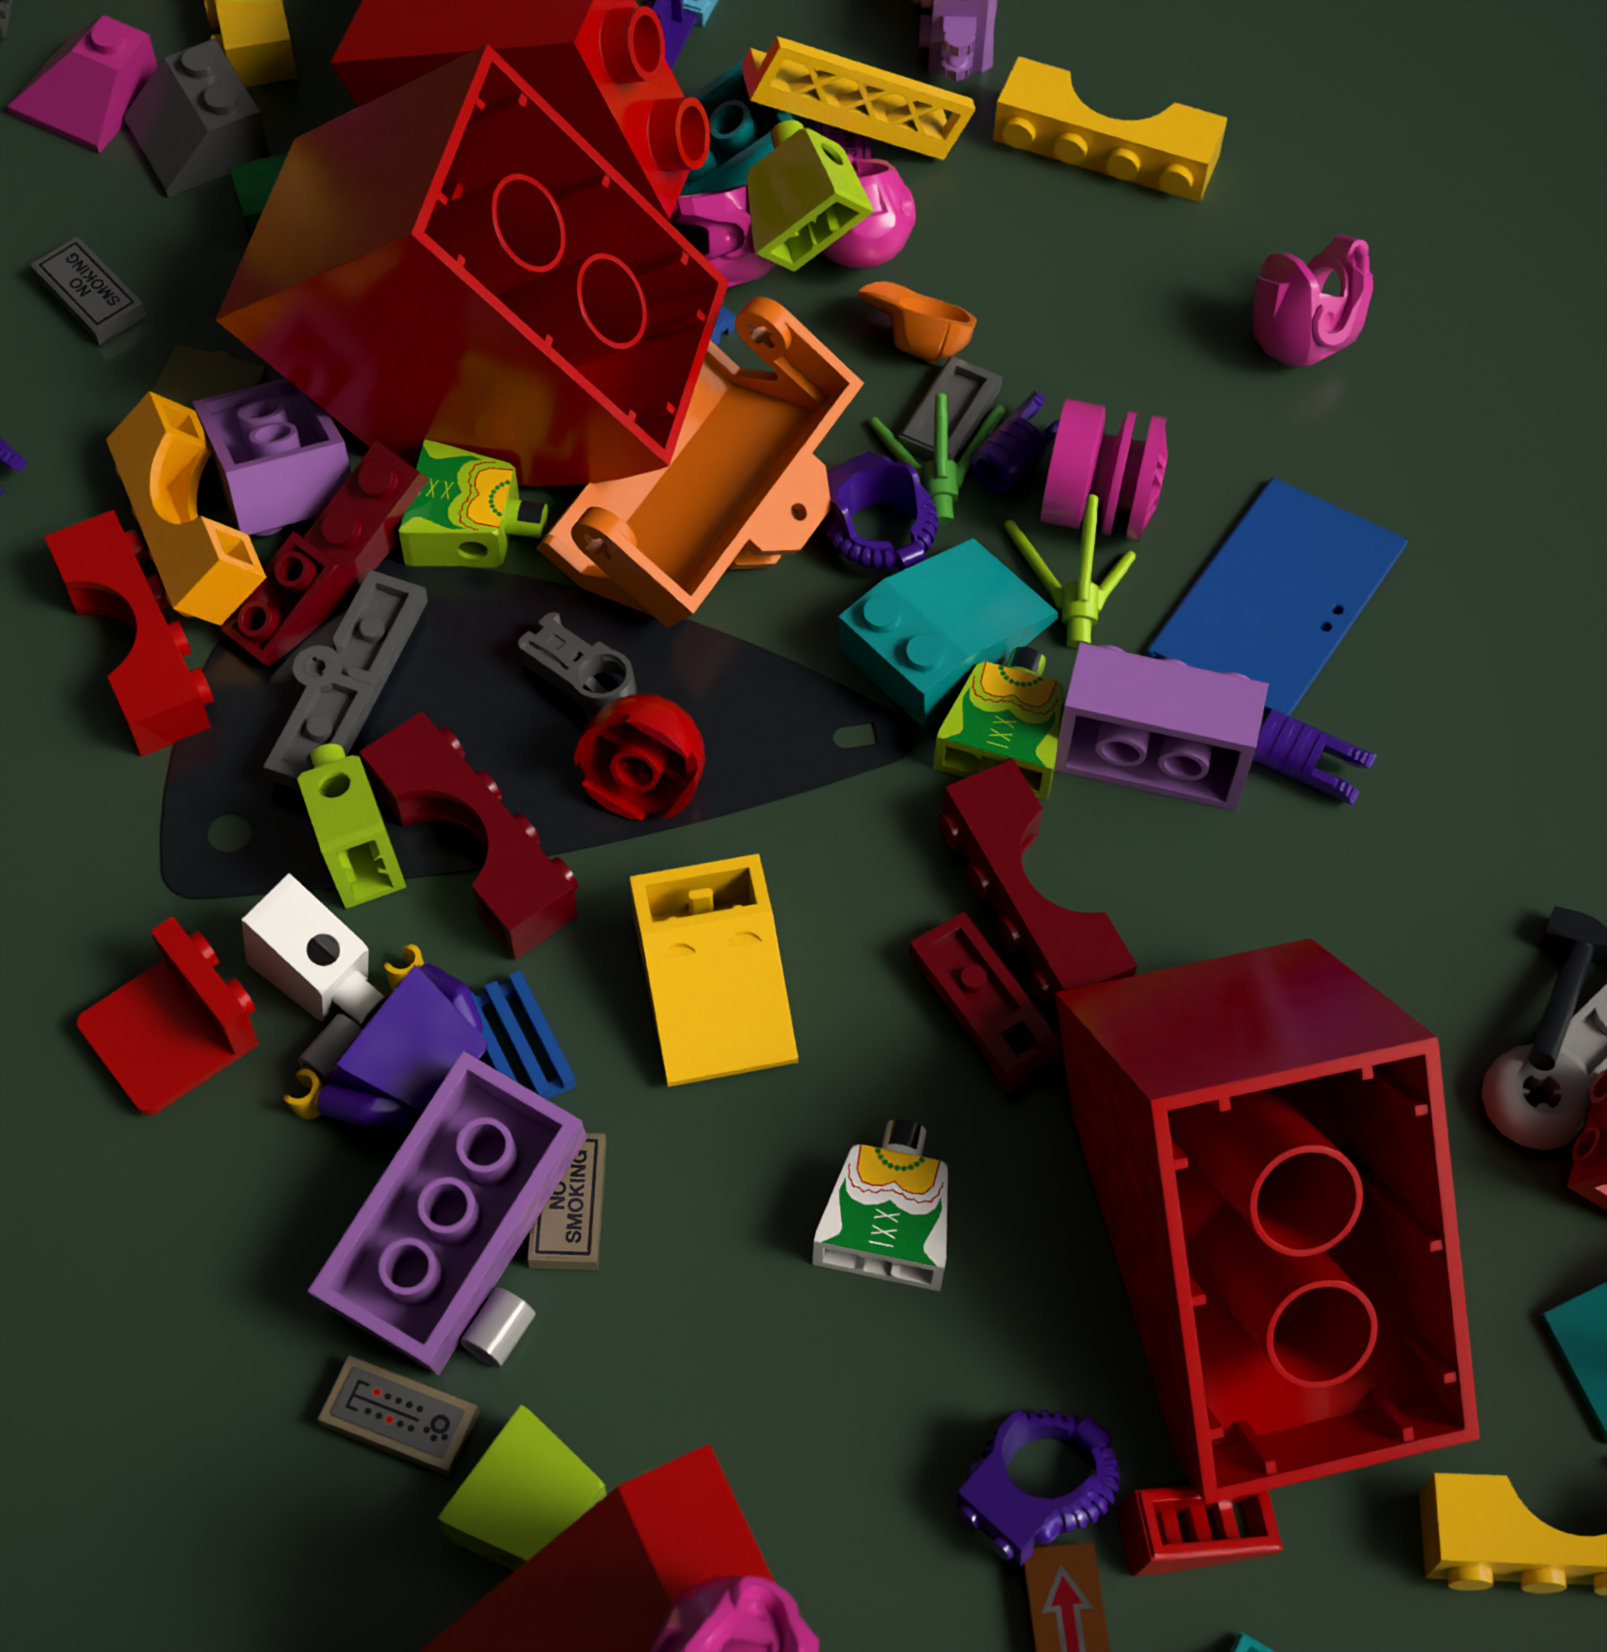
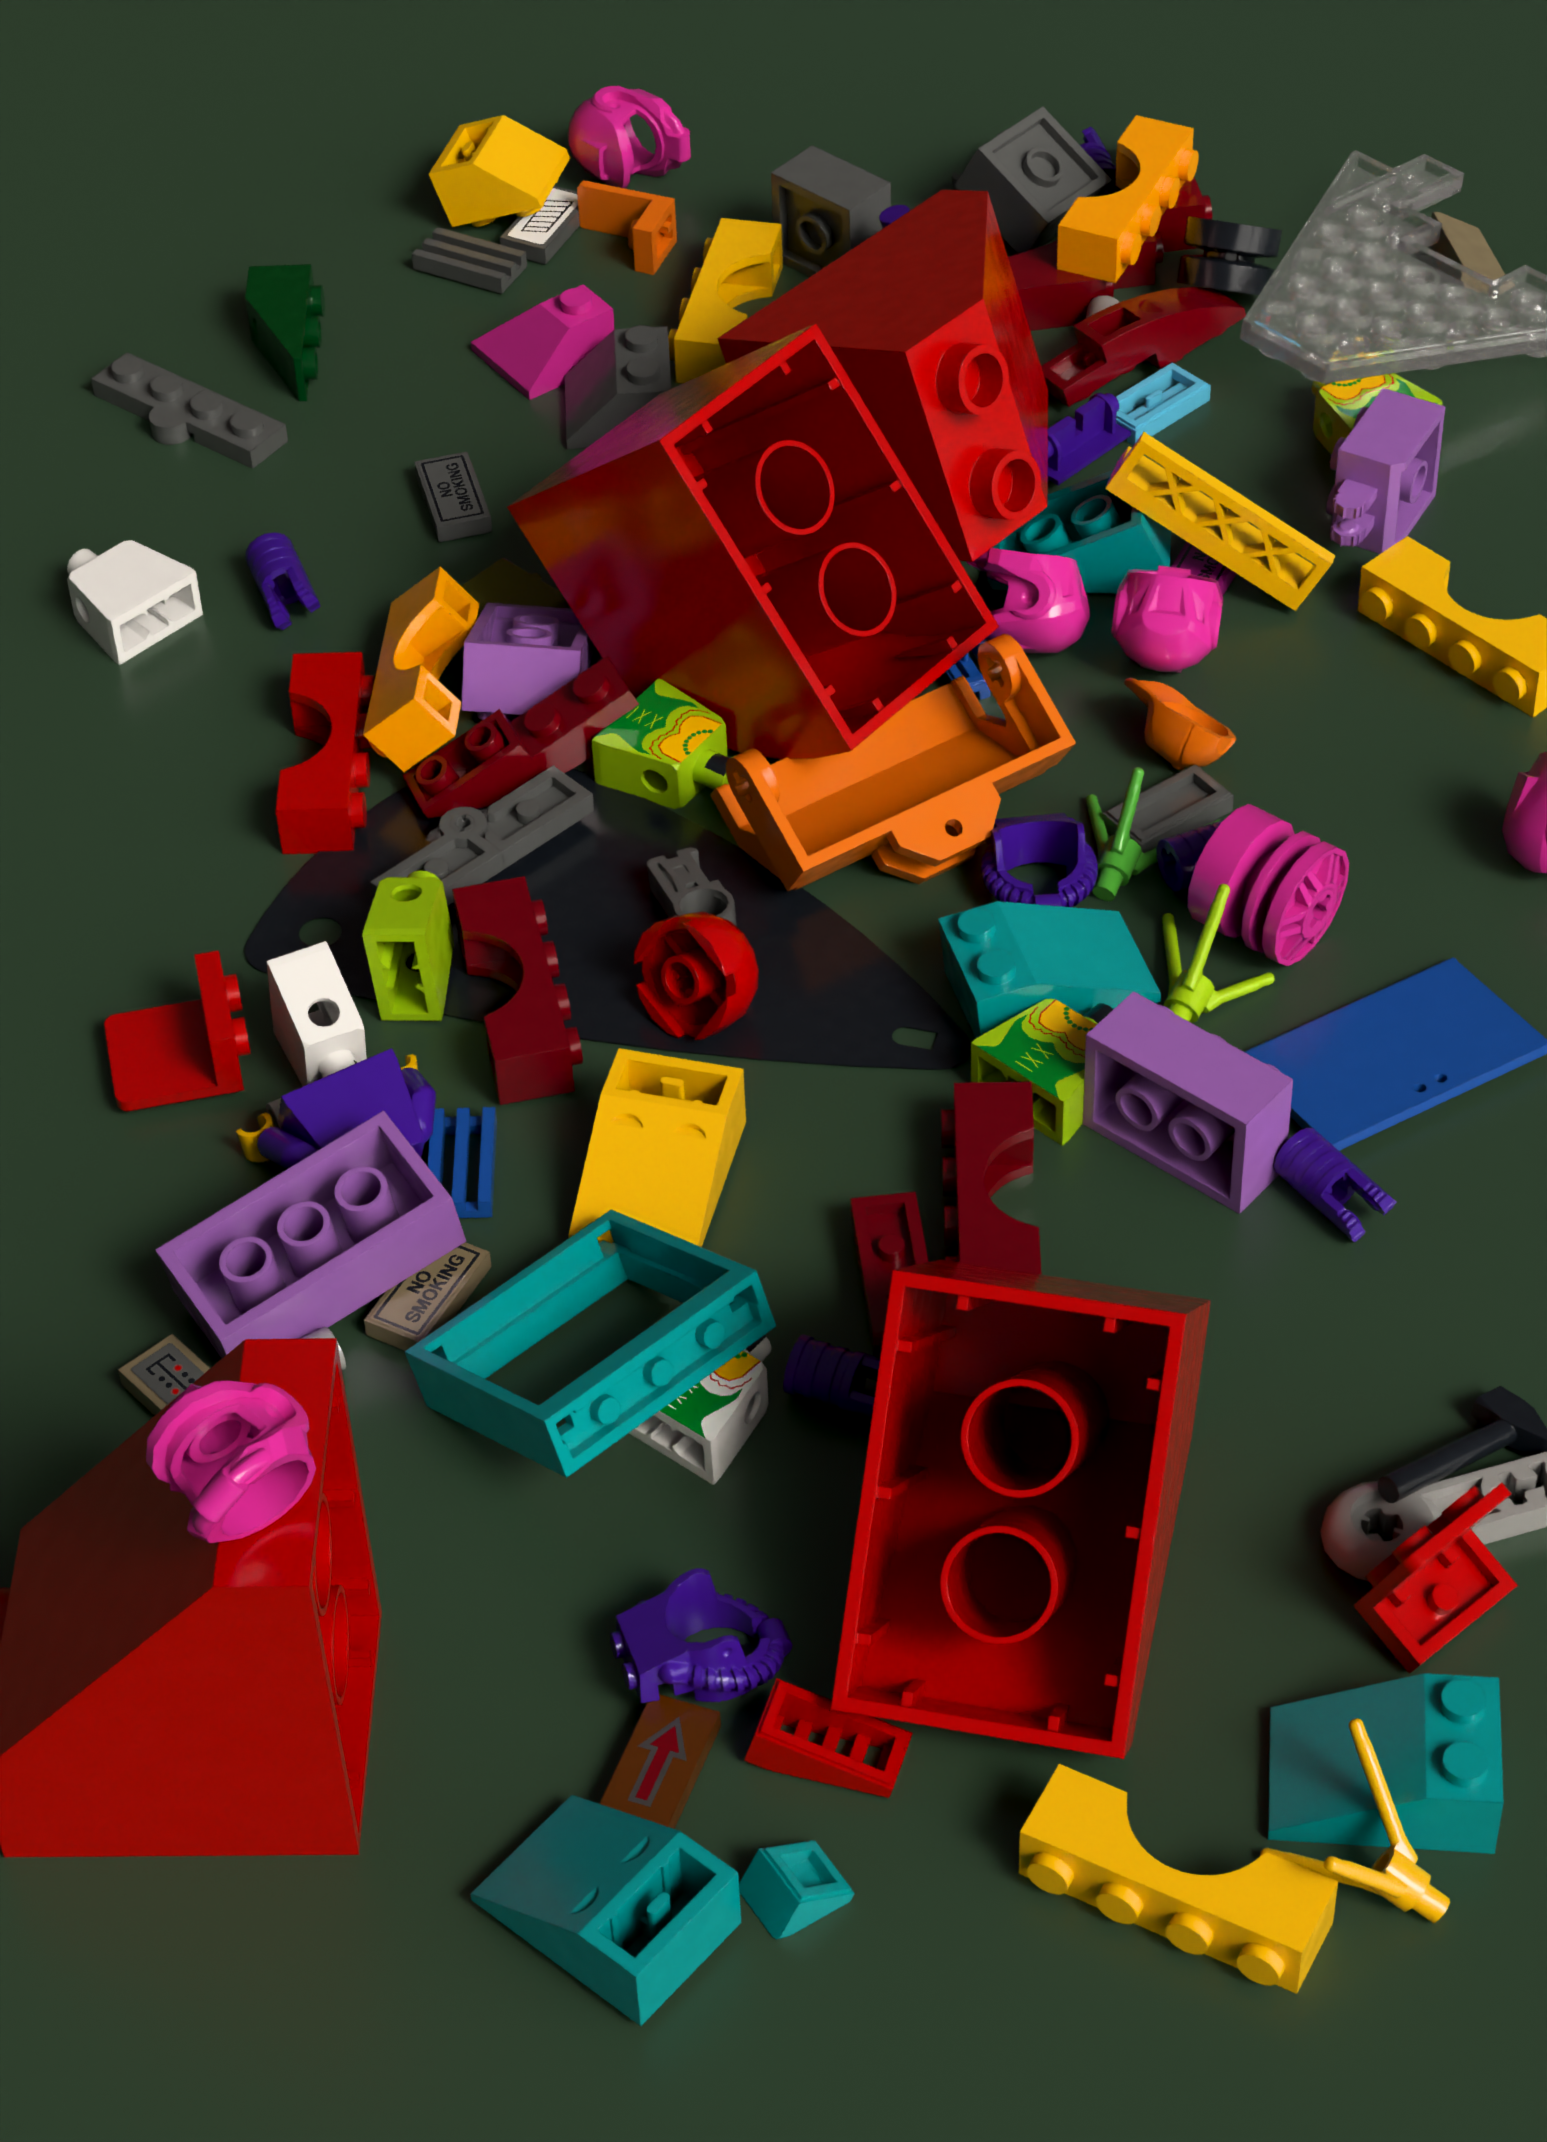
camera: 30 degrees right, 15 degrees down
lime torso [747,120,874,272] -> none
none -> teal window [405,1209,776,1478]
none -> dark purple hinge [783,1334,880,1420]

